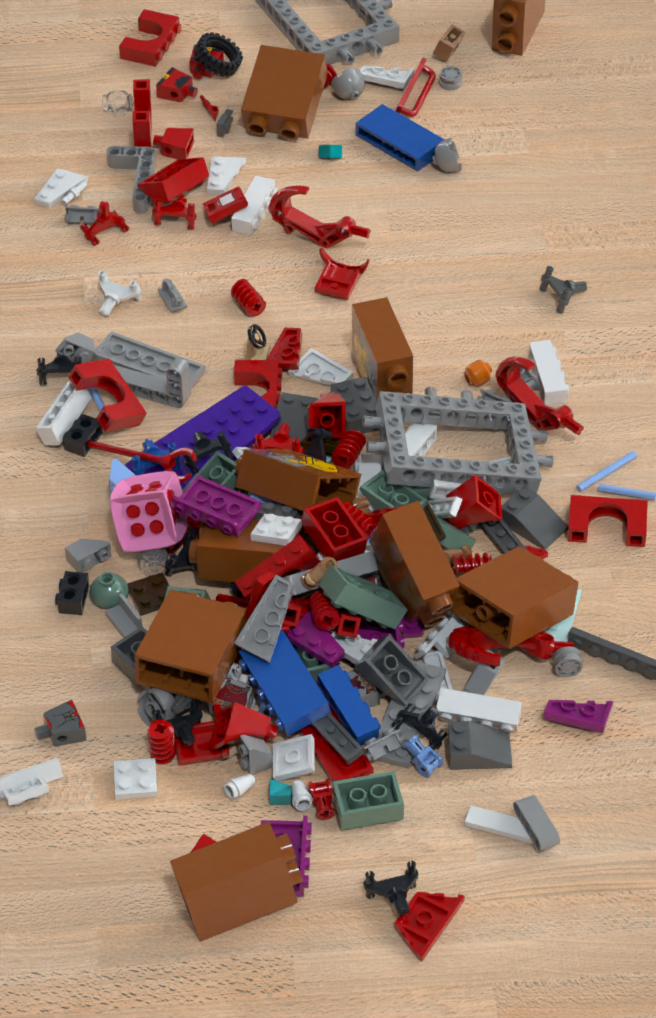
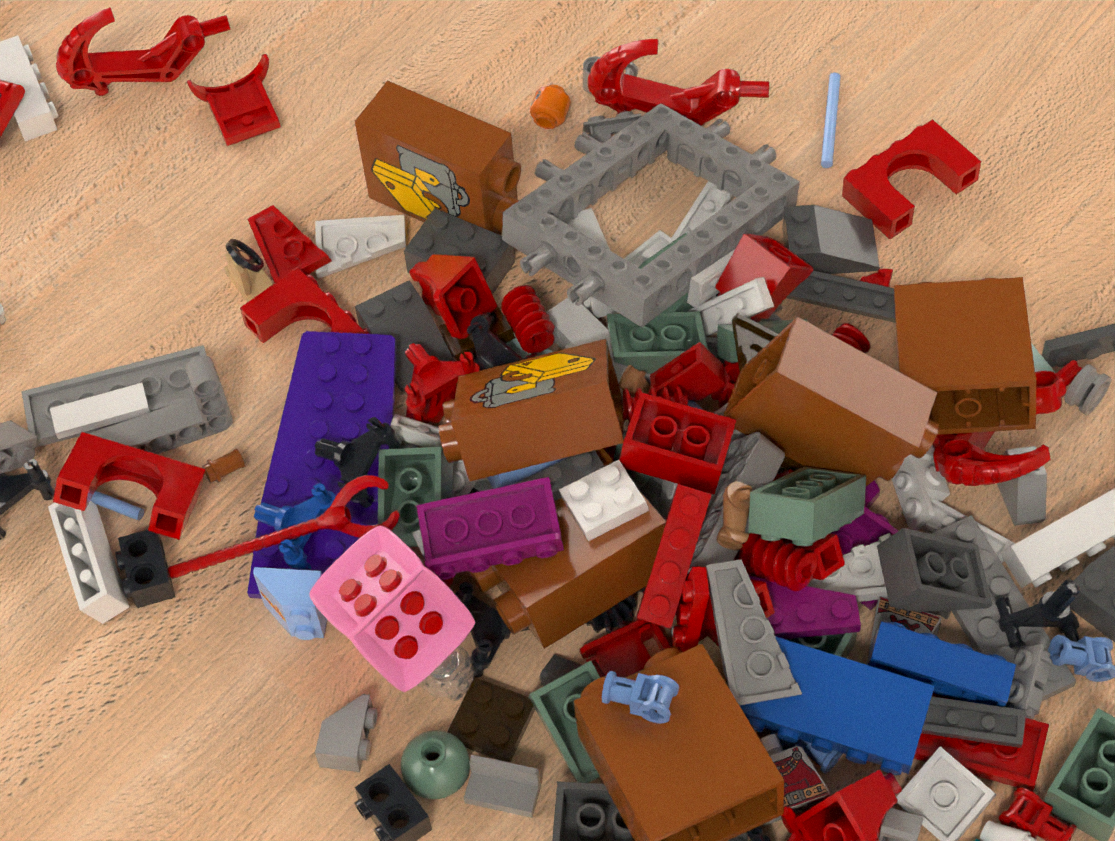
camera: 40 degrees left, 10 degrees up
light grey hinge [158,278,187,312] -> none
red piece [231,279,266,316] -> none
white brick [528,340,569,406] -> none
light blue bar [598,484,656,500] -> none
none -> white tile [50,383,150,439]
none -> dark orange pin [202,449,246,483]
none -> medium blue connector [602,671,679,724]

